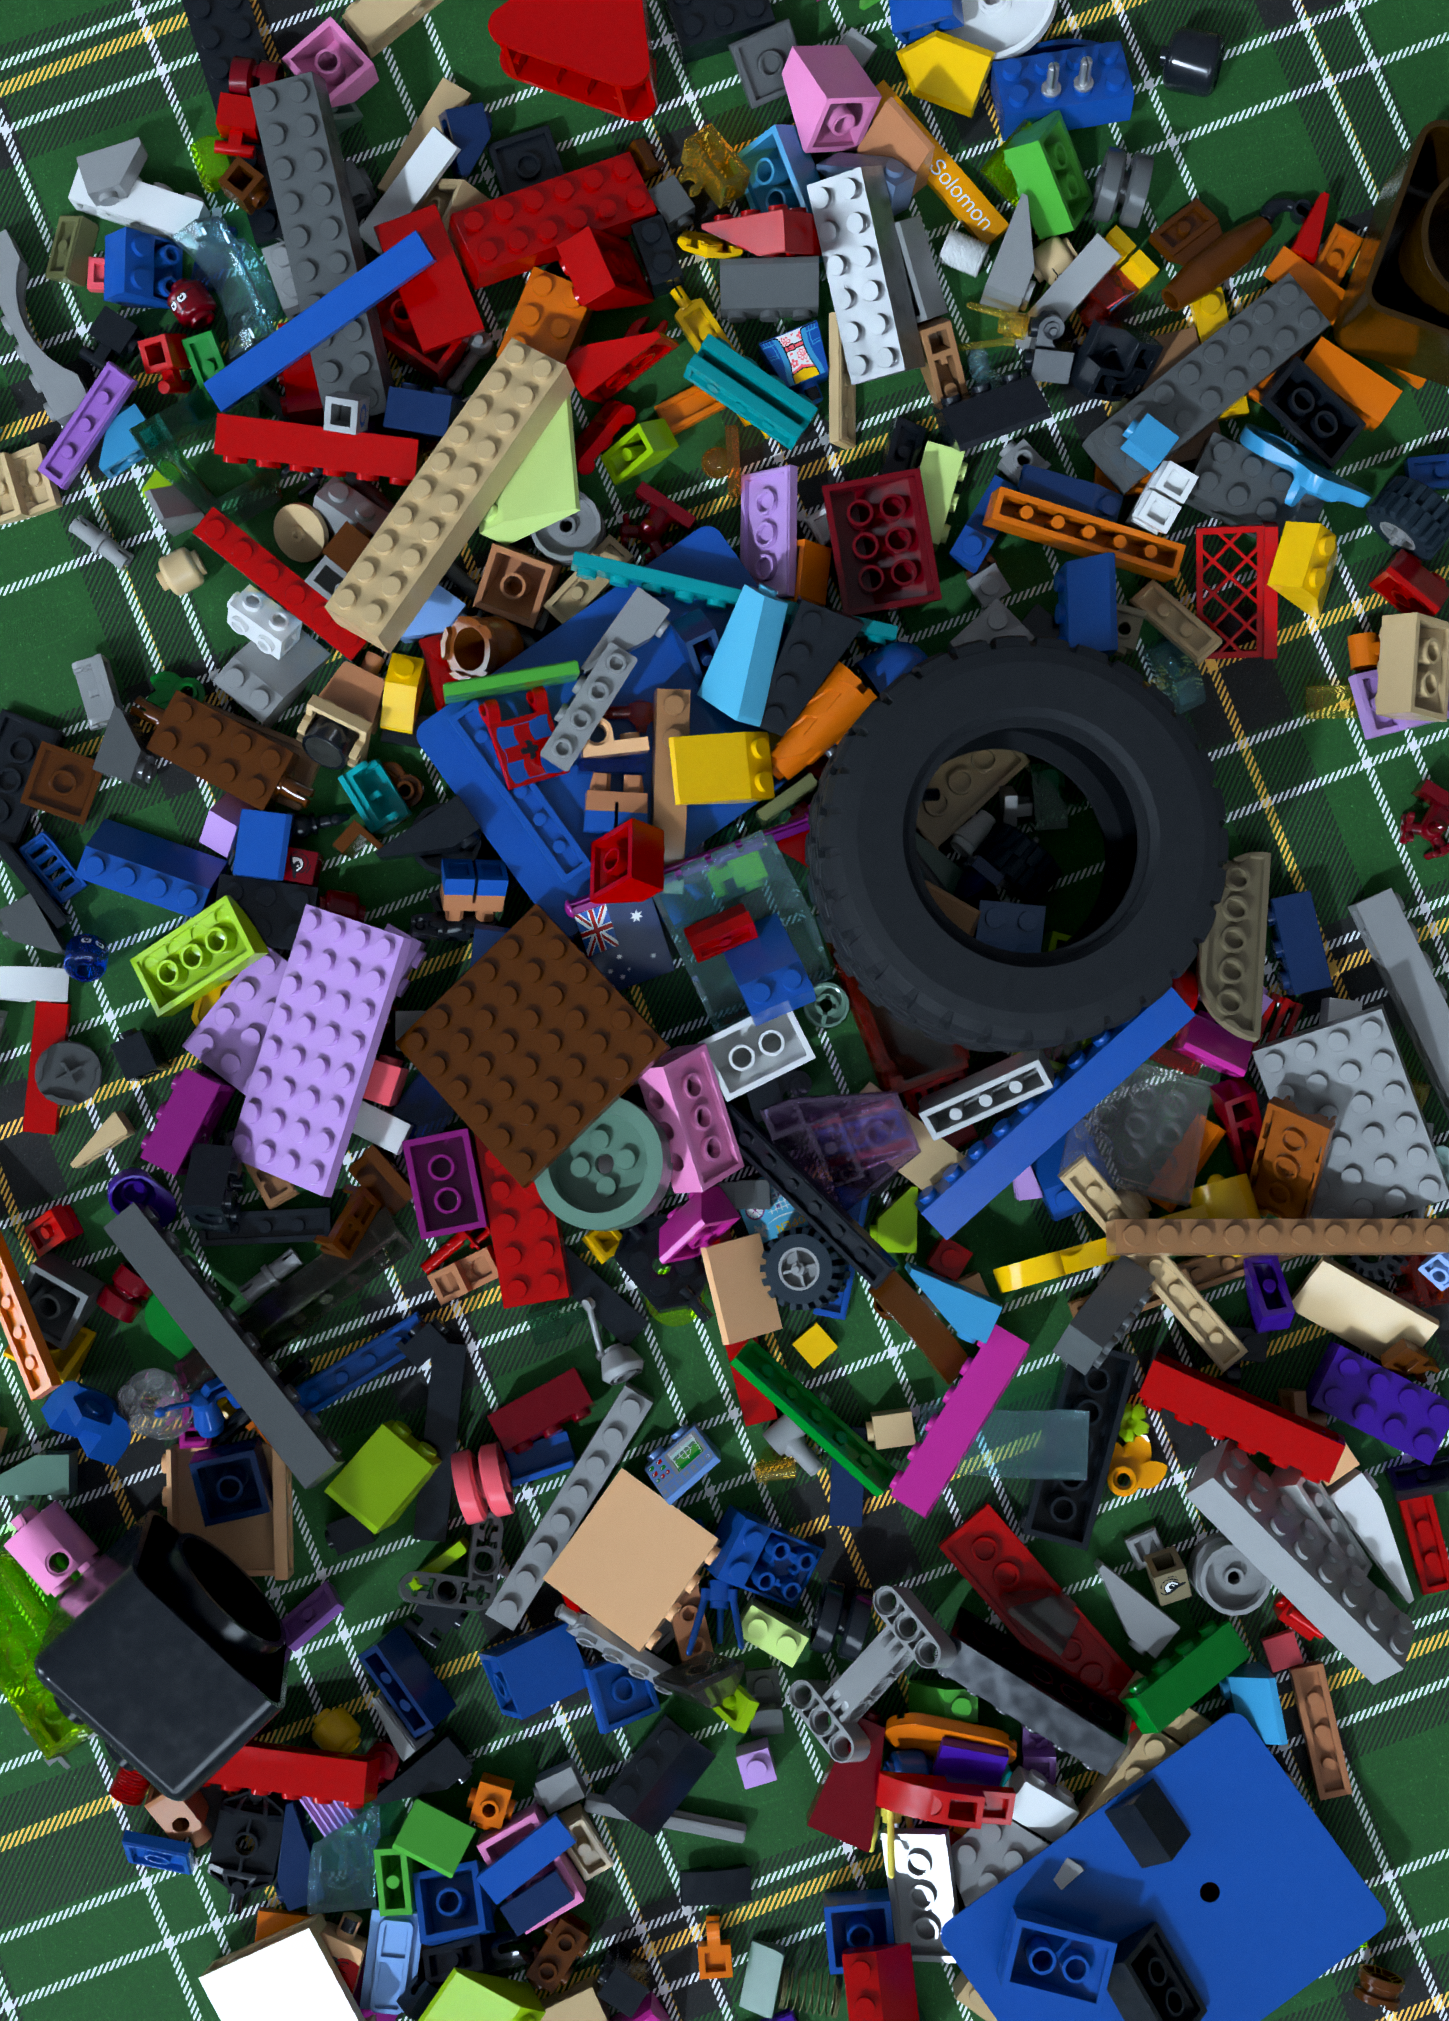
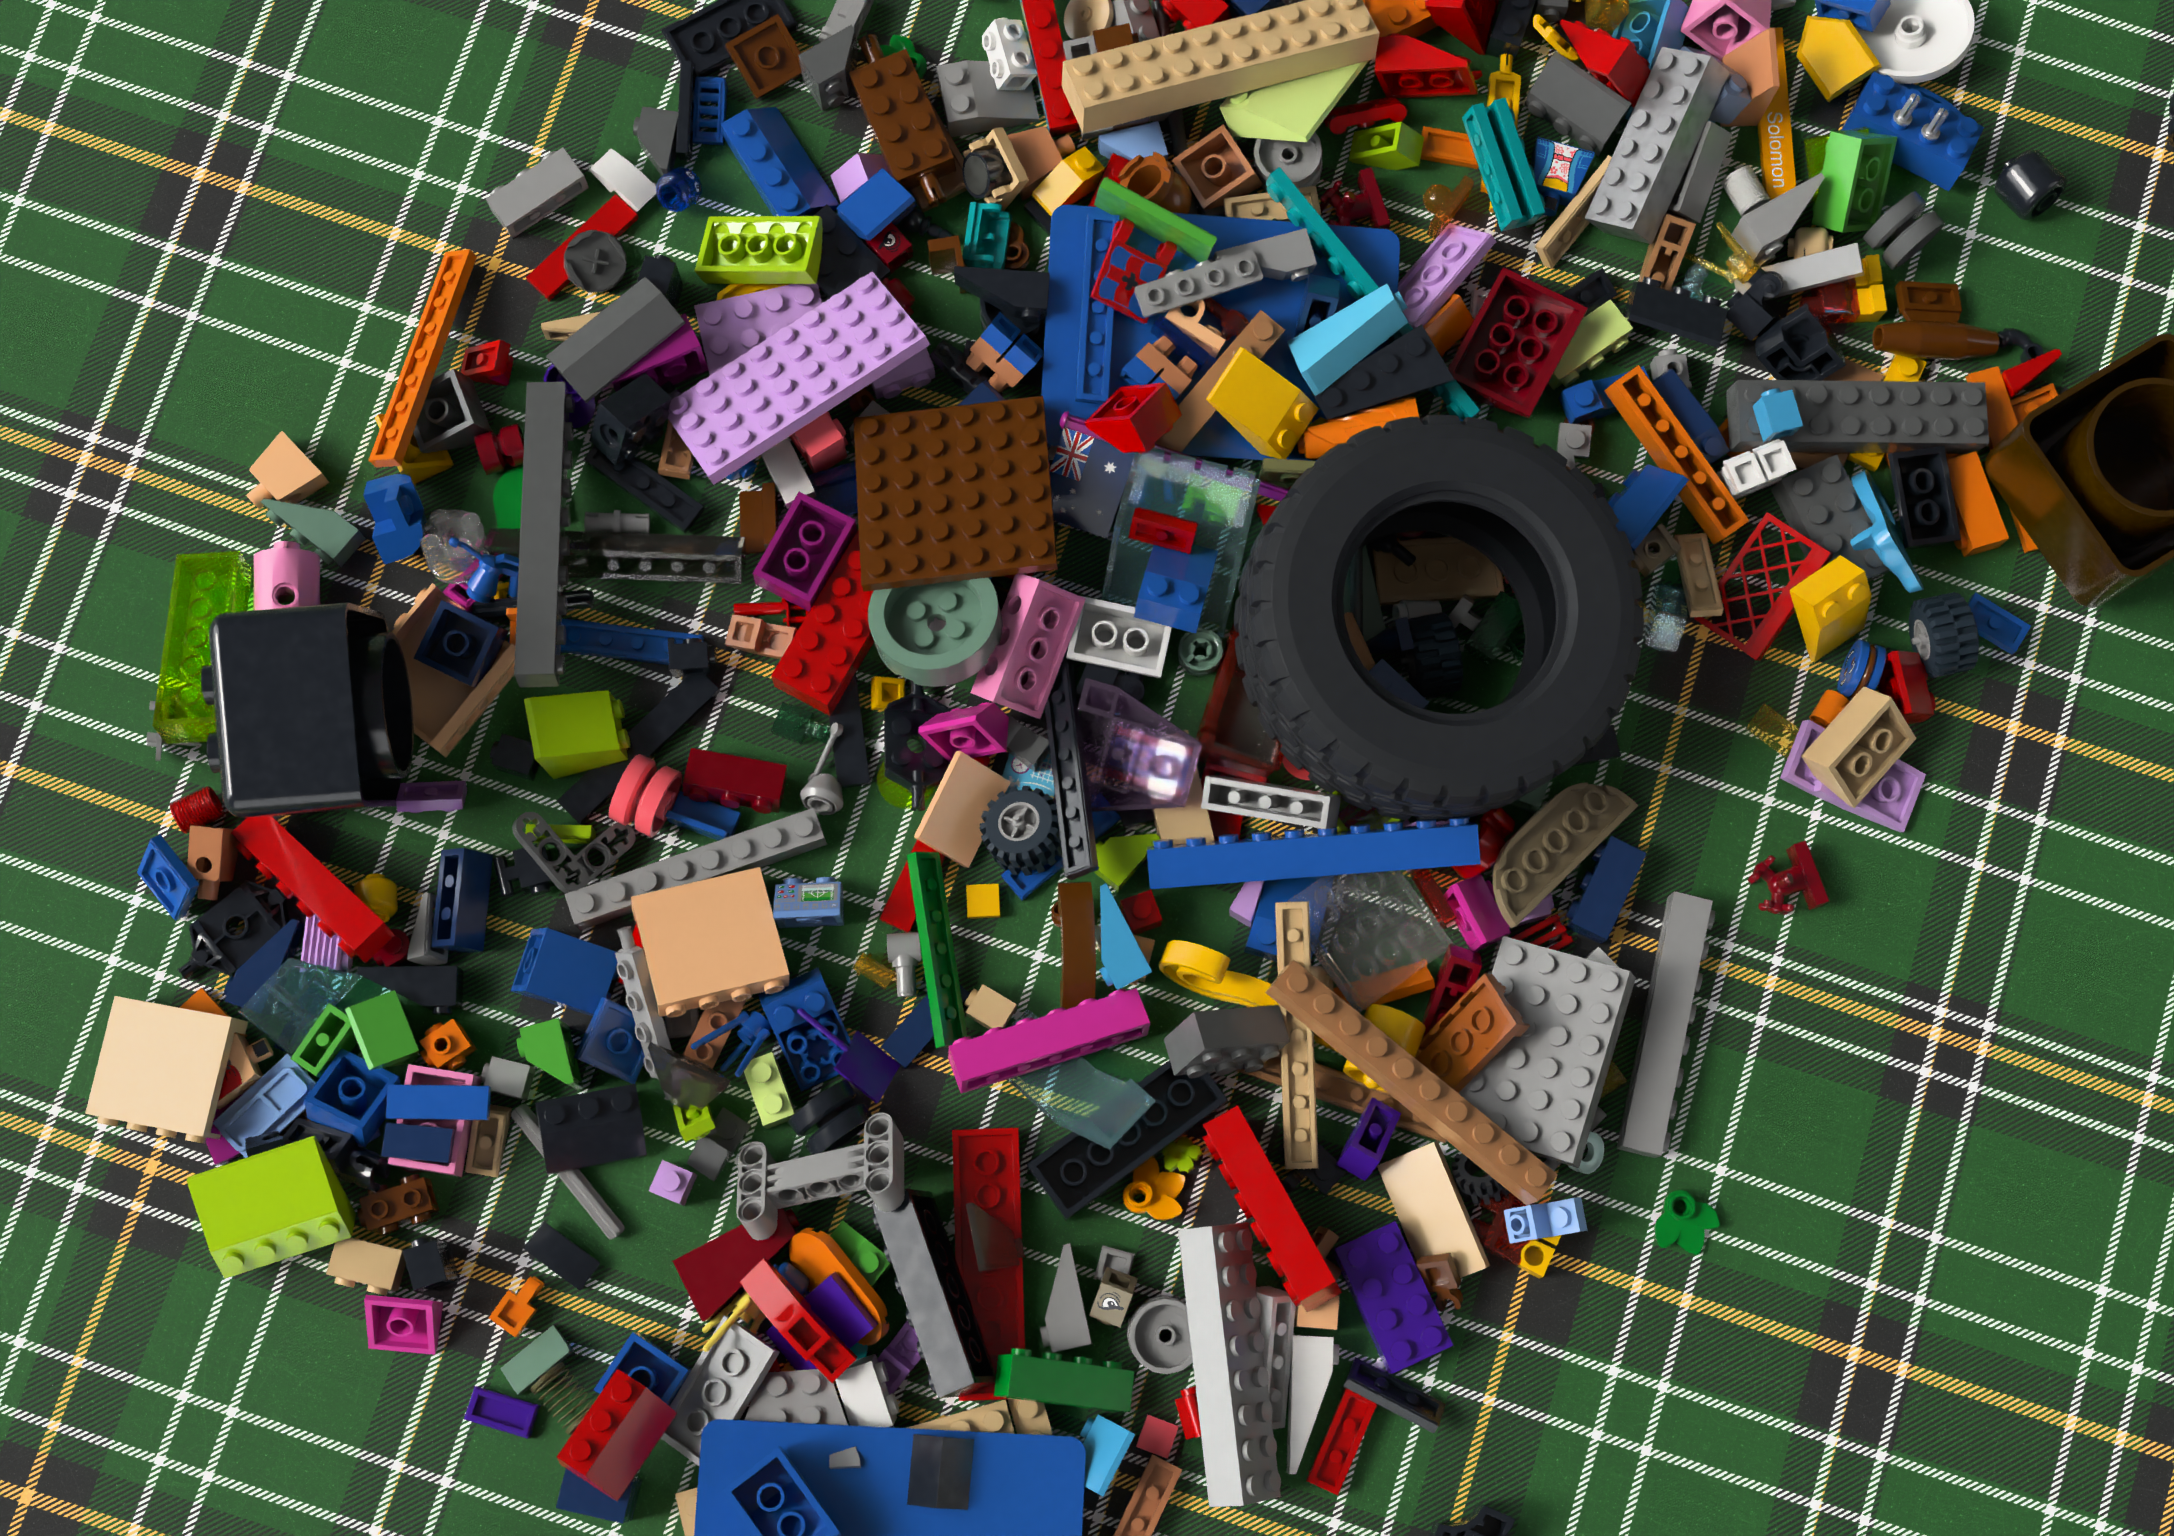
camera: 35 degrees right, 10 degrees down
reddish brown hinge [313,1184,382,1260] -> none
none -> bright green slope [516,1018,584,1091]
none -> dark grey slope [546,277,685,403]
none -> dark purple piece [797,1008,900,1104]
none -> blue head [1837,639,1887,698]

